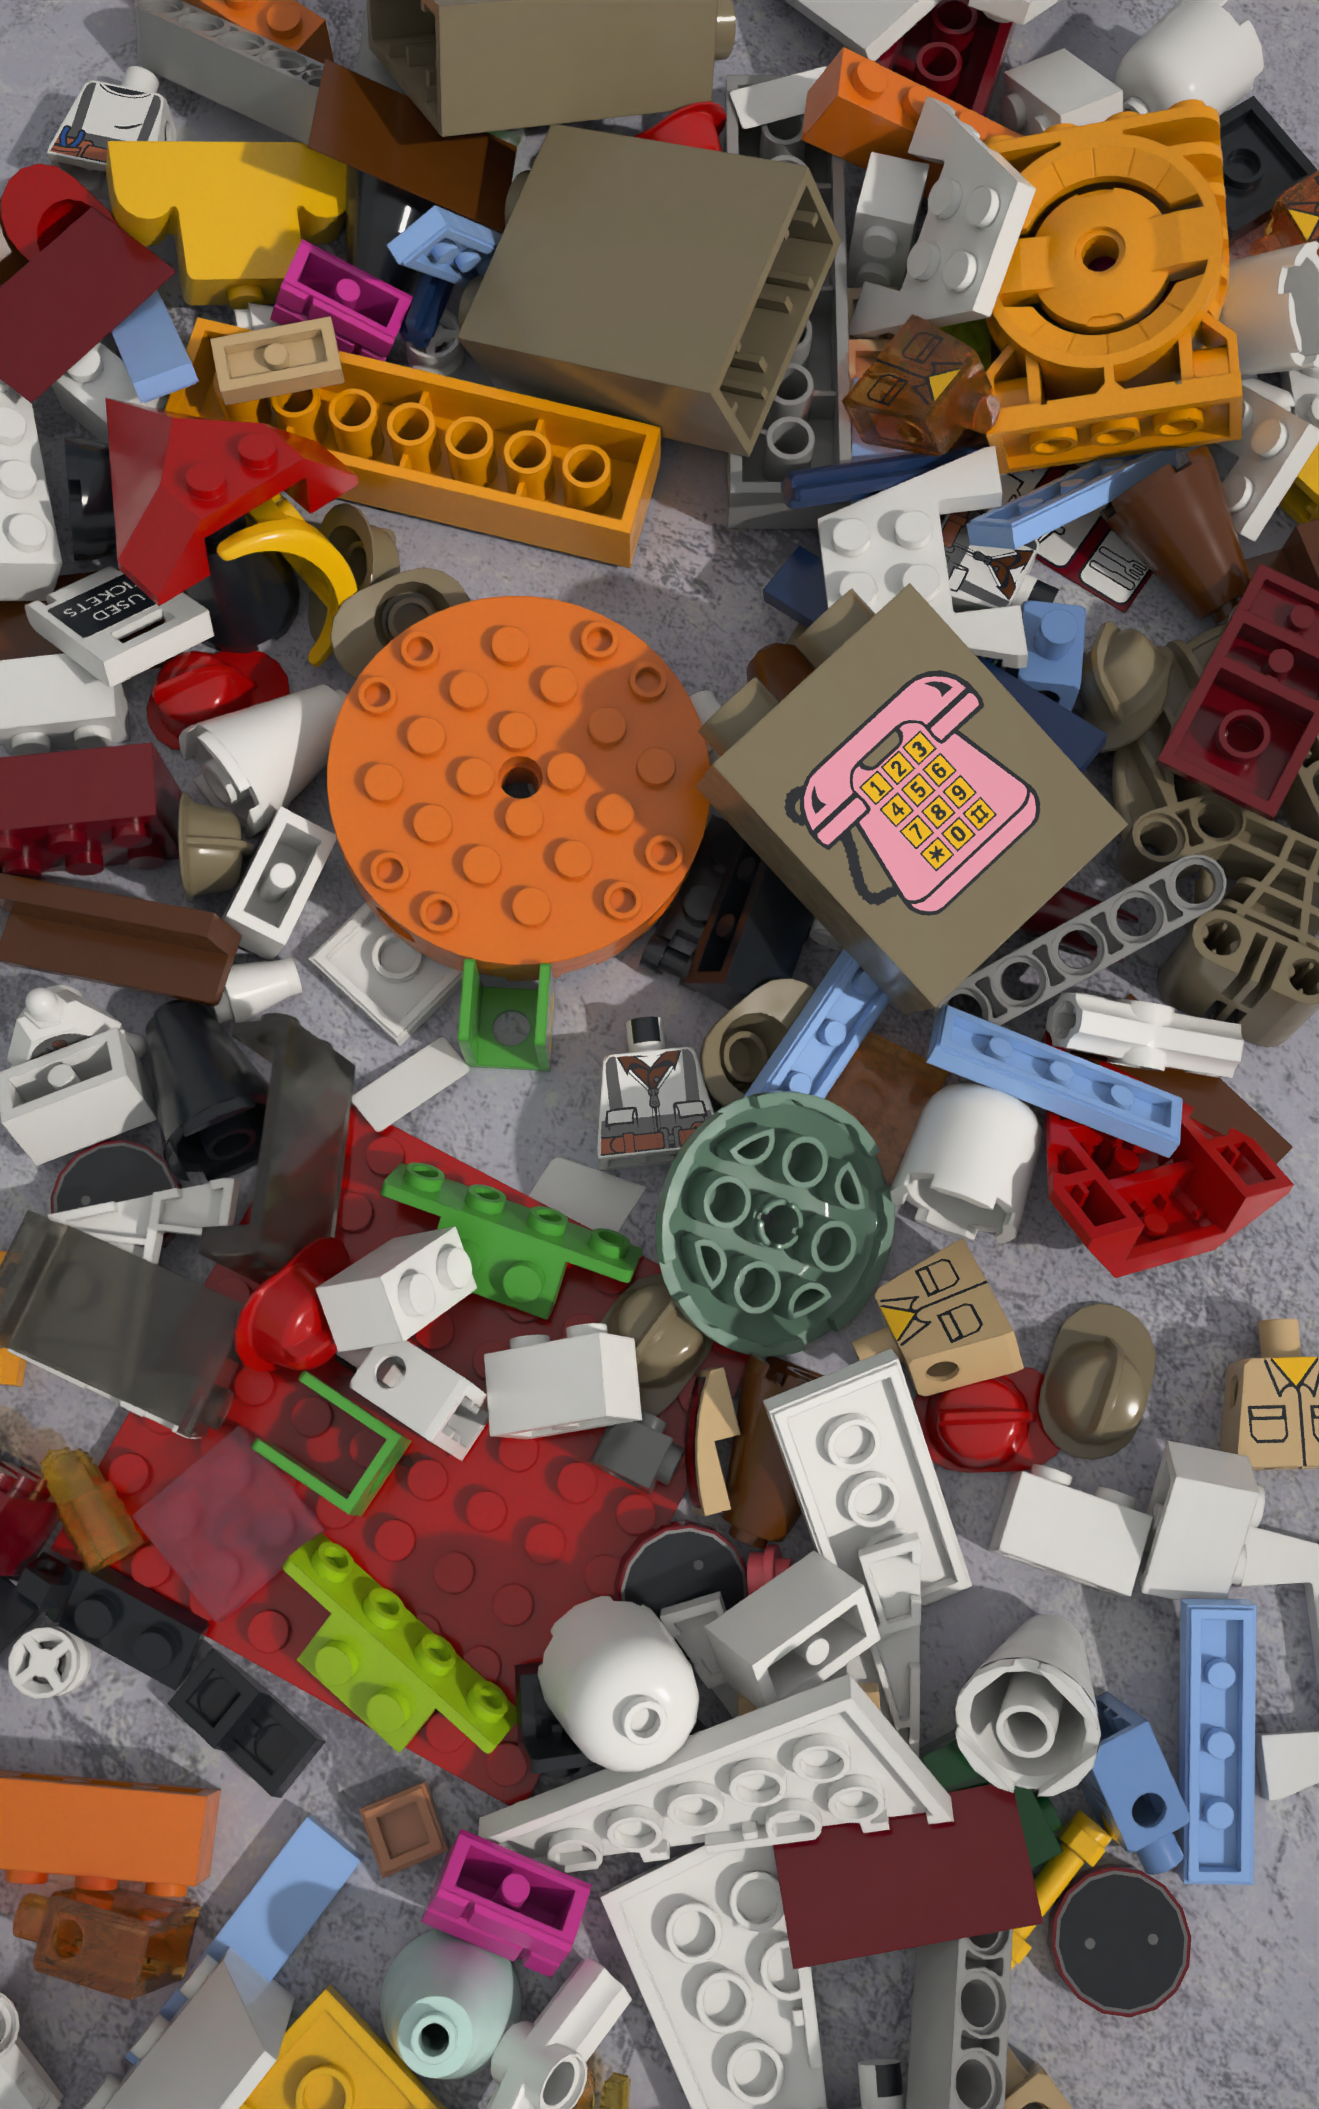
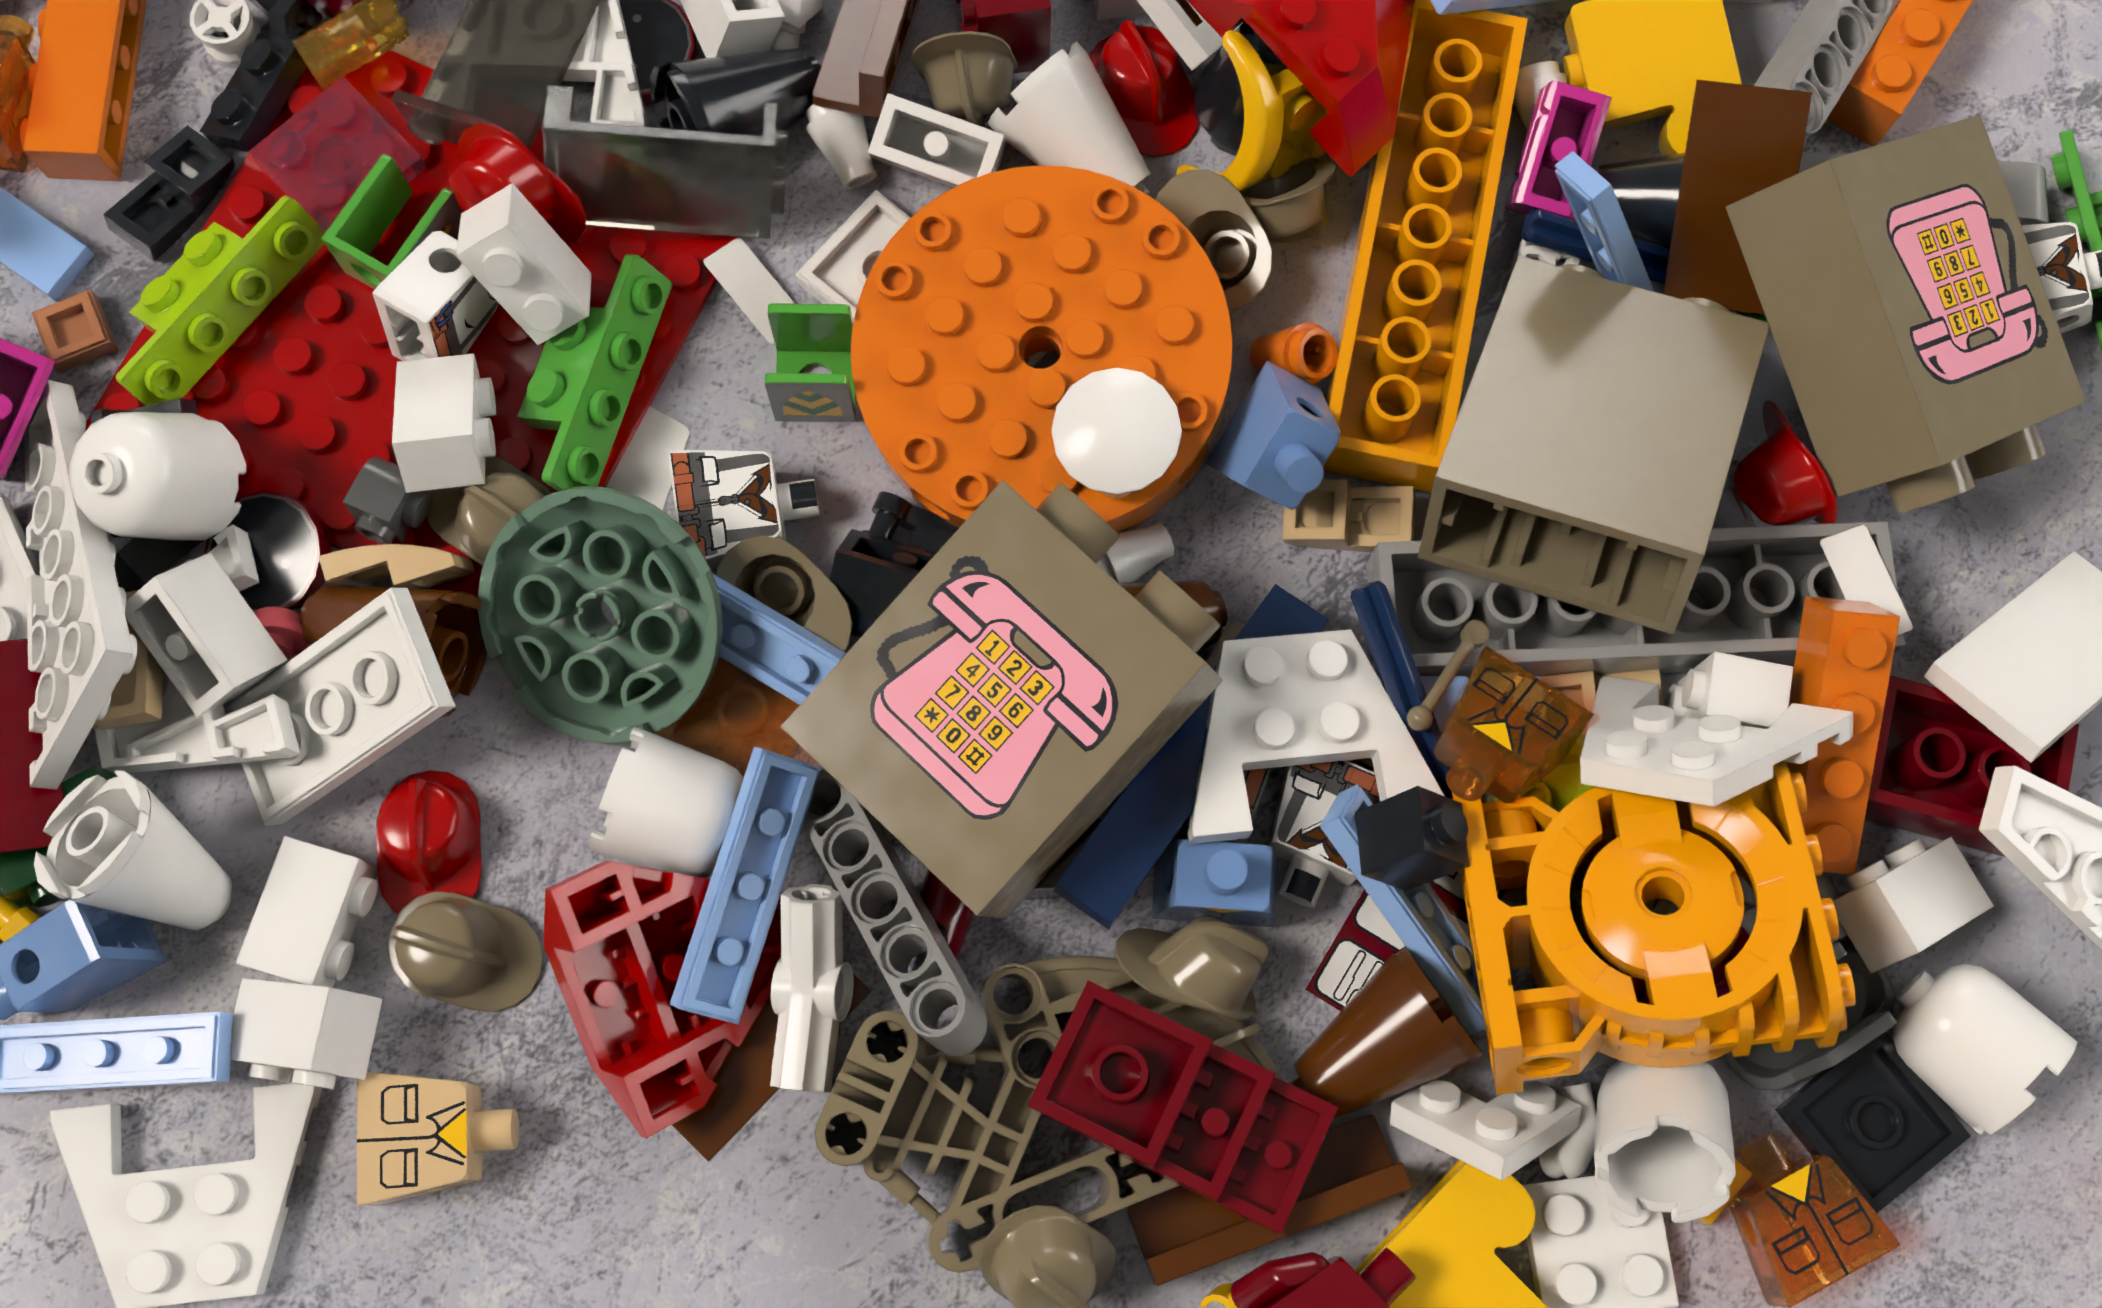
camera: 85 degrees right, 0 degrees up
tan plate [210,316,345,406] -> none
tan torso [851,1238,1024,1396] -> none
none -> white dish [1051,367,1182,499]
none -> medium blue torso [1206,361,1341,510]
none -> orange cone [1250,322,1338,384]
none -> tan slope [1282,479,1417,552]
none -> black brick [1355,786,1470,891]
none -> dark tan hinge [1407,620,1489,731]

